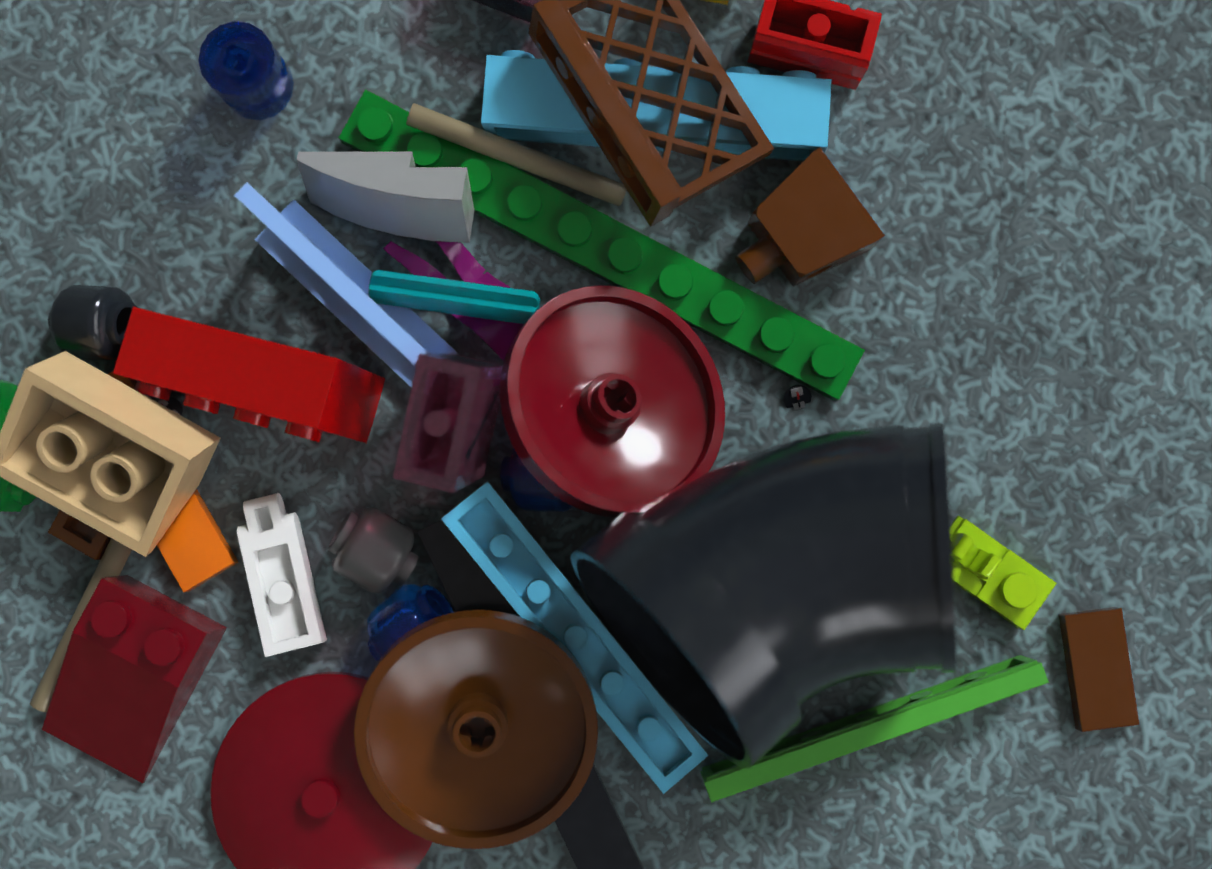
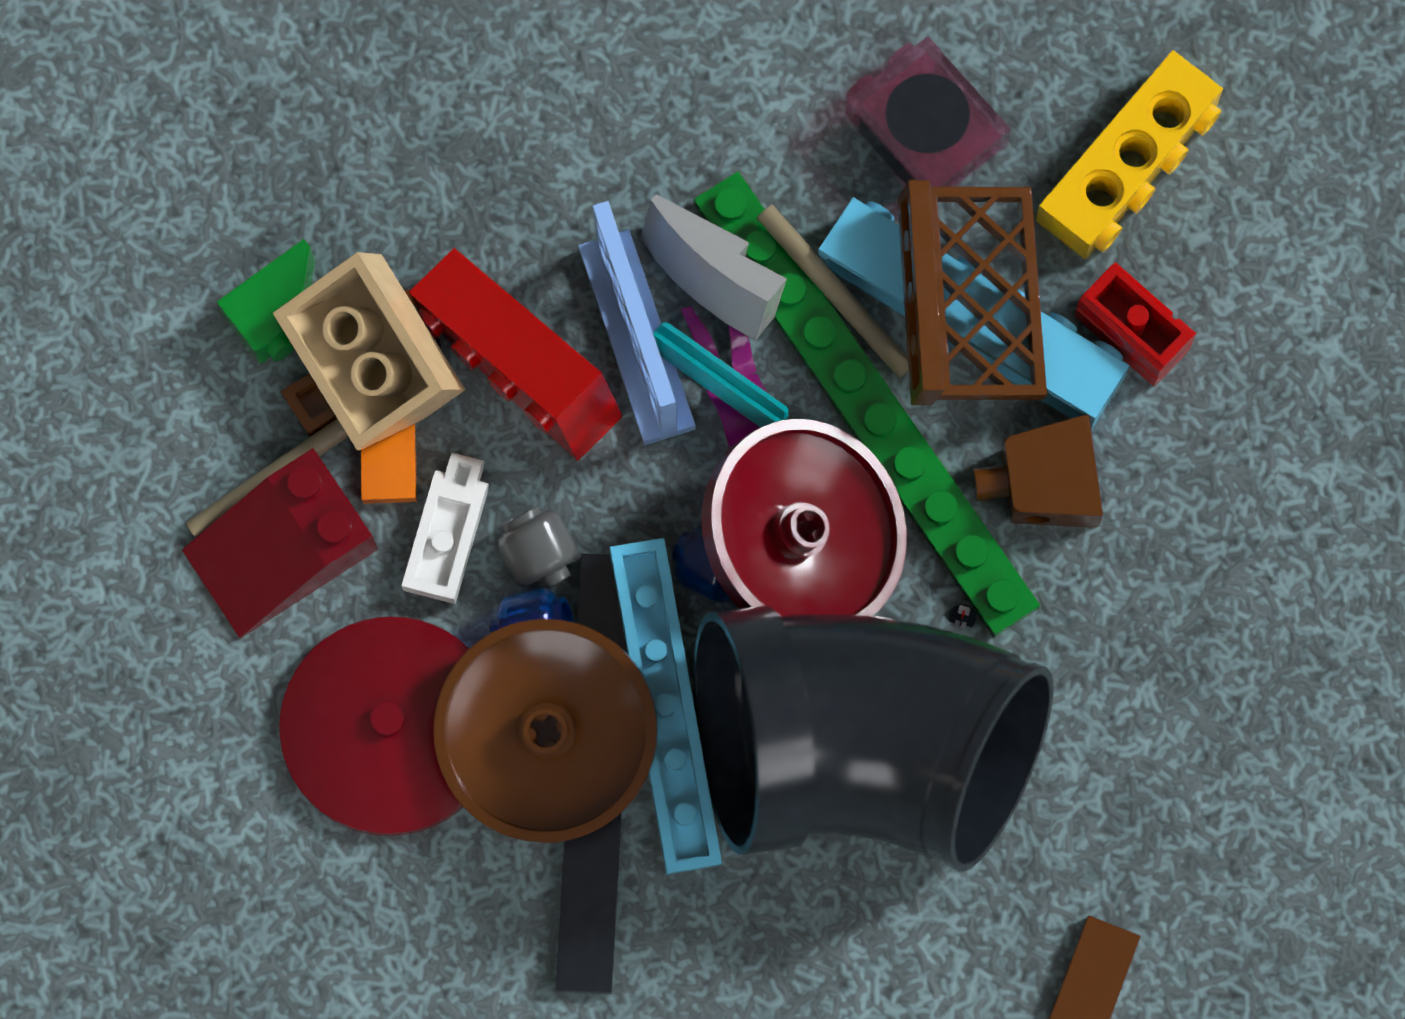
camera: 30 degrees right, 10 degrees down
black head [48,285,138,360] -> none
clear blue wheel [198,21,294,120] -> none
clear pink brick [393,353,503,493] -> none
bright green tile [700,655,1049,802] -> none
lime plate [950,516,1057,630] -> none

